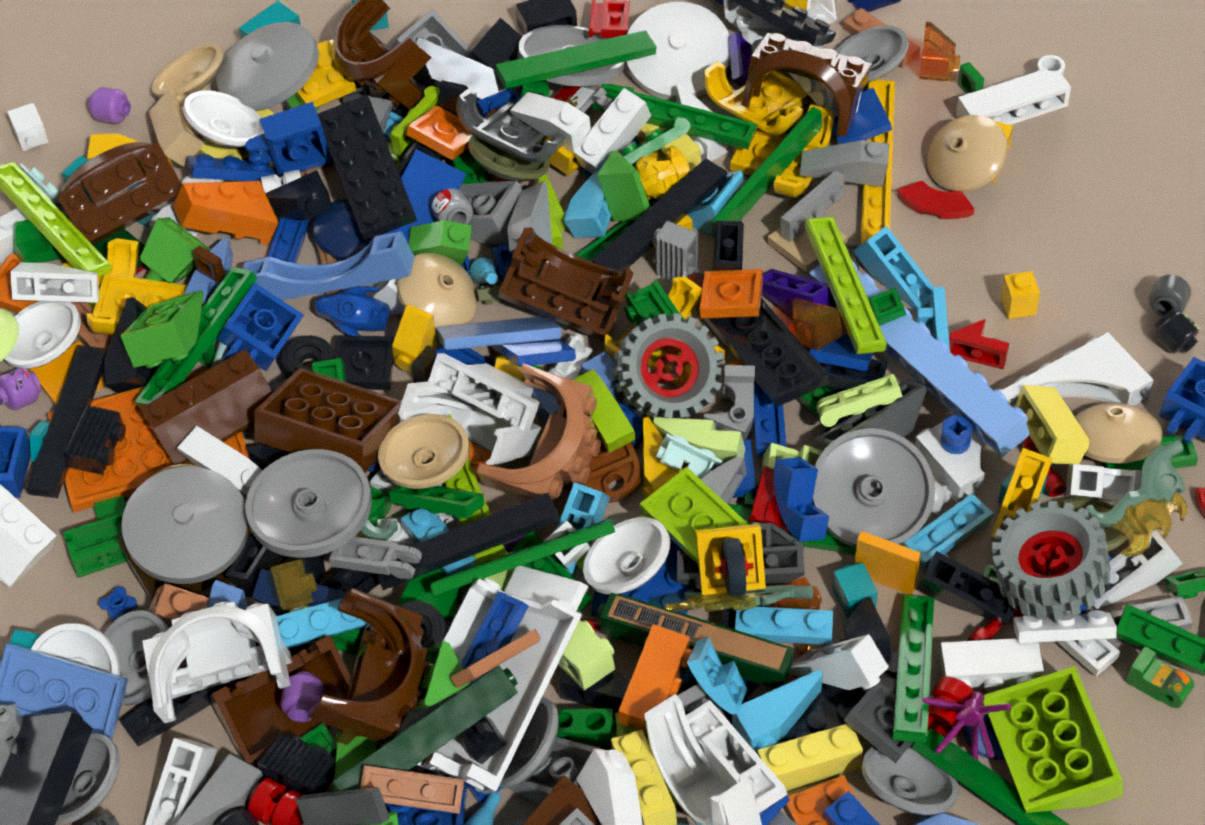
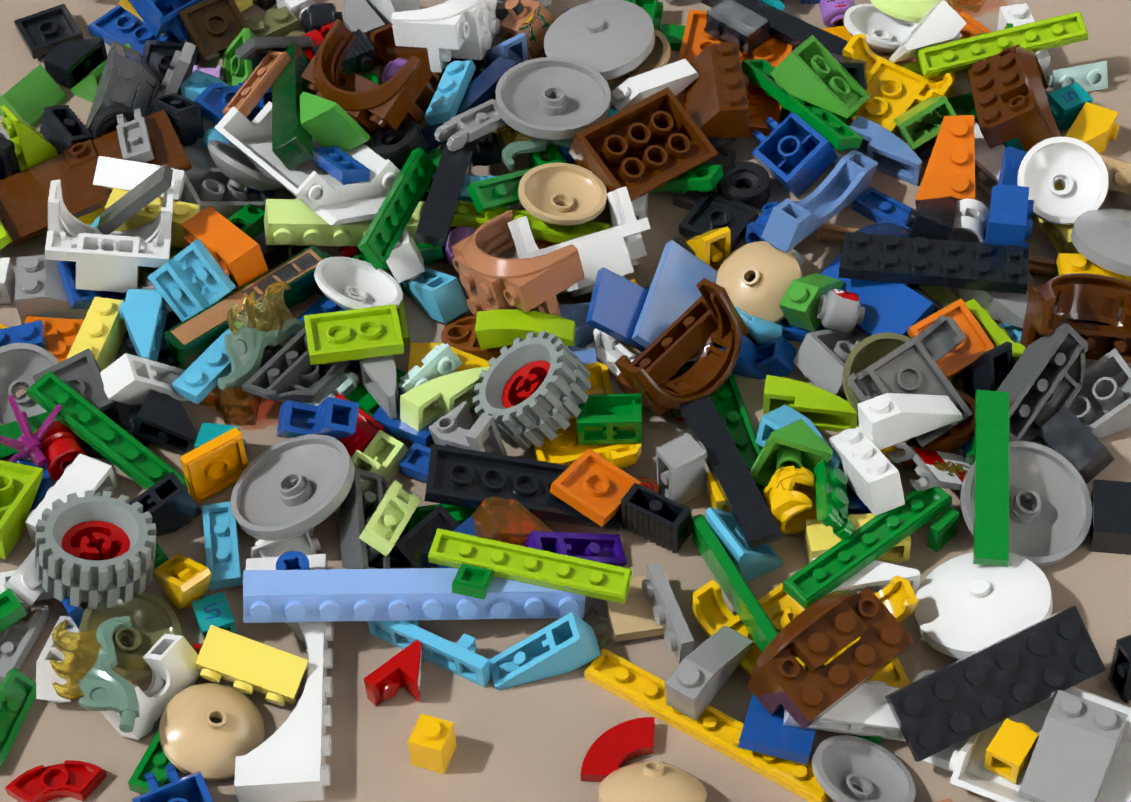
camera: 120 degrees right, 5 degrees down
reddish brown tile [193,245,225,283] -> none
clear yellow brick [271,559,317,612] -> none
nougat tile [450,629,541,687] -> none
black tile [460,716,506,764] -> none
light grey slope [508,181,552,253] -> none
plate [589,0,630,38] -> none
yellow plate [696,524,766,597] -> none
dark purple tile [728,33,752,87] -> none
none -> dark grey tile [98,164,173,235]

